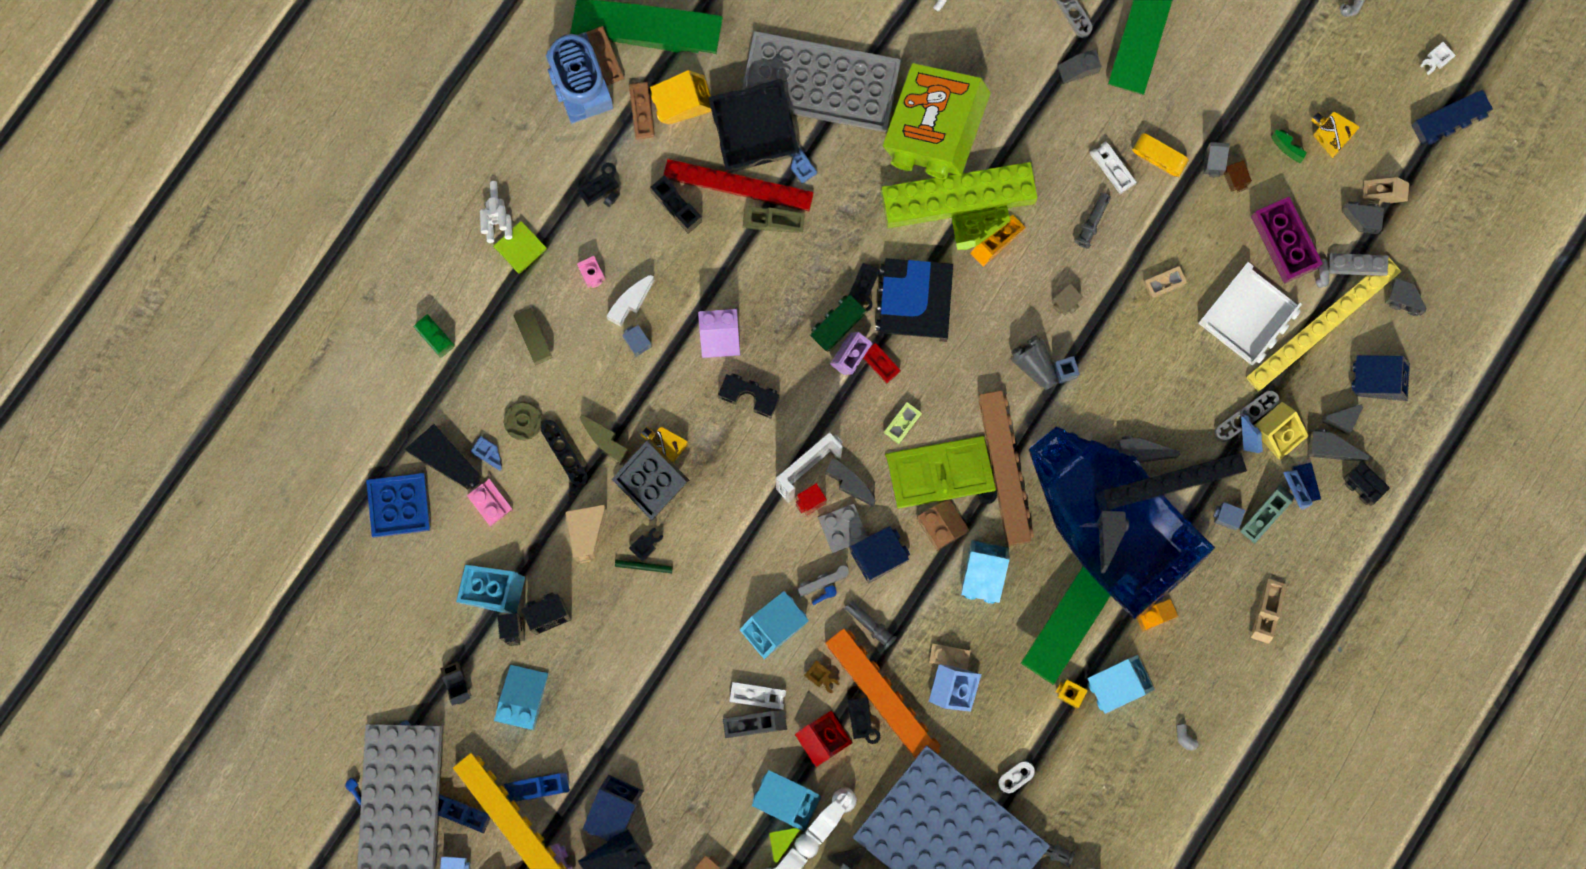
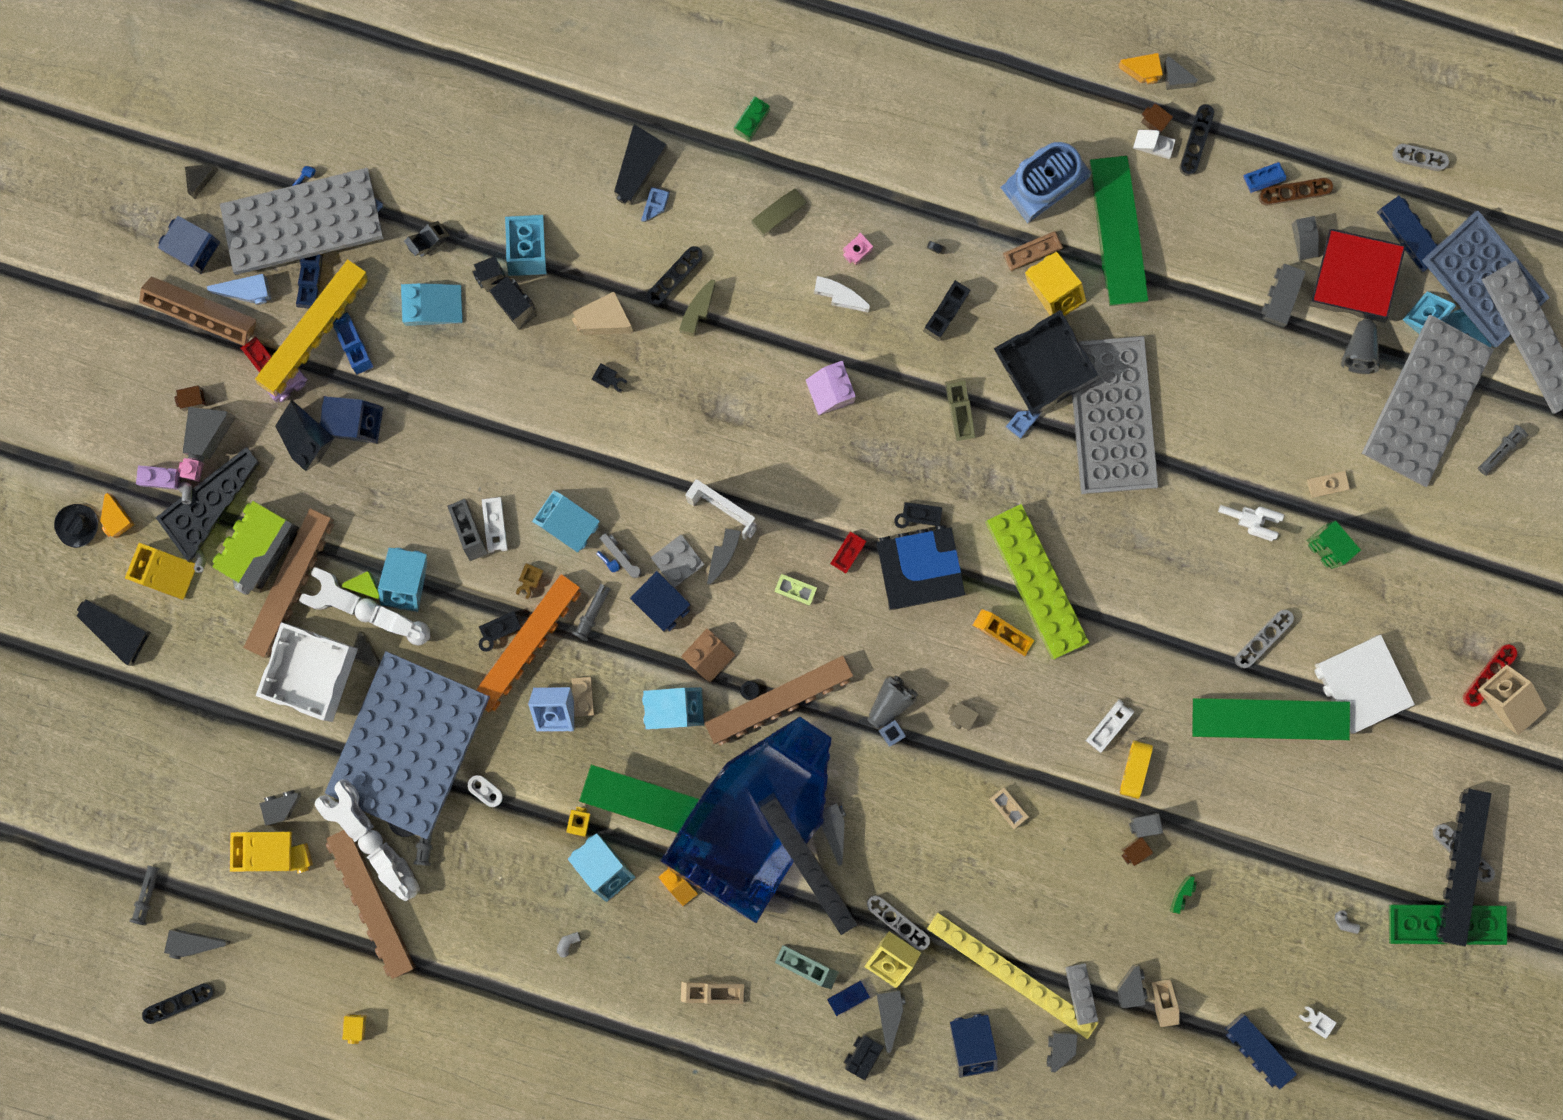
camera: 75 degrees right, 5 degrees up
blue plate [366,473,431,538] -> none
bright pink plate [467,479,513,527] -> none
white plant [480,181,512,243] -> none
lime tile [493,221,547,274] -> none
olive tile [503,402,542,441] -> none
black hinge [577,162,619,207] -> none
medium nougat tile [587,26,625,86] -> none
black plate [612,439,690,520] -> none
dark green bar [615,559,673,574] -> none
sand blue brick [622,325,652,357] -> none
yellow torso [640,426,688,463] -> none
red plate [663,159,814,212] -> none
black arch [718,373,780,419] -> none
red brick [795,483,827,516] -> none
red slope [795,711,852,767] -> none
dark green brick [810,295,868,352] -> none
lavender brick [830,332,872,375] -> none
lime brick [882,63,991,179] -> none
lime door [885,435,996,509] -> none
lime plate [951,206,1010,250] -> none
dark grey slope [1058,49,1102,84] -> none
dark grey pin [1074,193,1111,249] -> none
dark grey slope [1098,511,1129,573] -> none
white panel [1199,262,1302,366] -> none
sand blue brick [1213,502,1246,530] -> none
medium blue tile [1241,415,1263,453] -> none
magenta brick [1251,197,1323,284] -> none
medium blue slope [1283,470,1313,510] -> none
yellow torso [1311,112,1360,158] -> none
light grey arm [1316,259,1329,288] -> none
dark grey slope [1322,404,1363,434] -> none

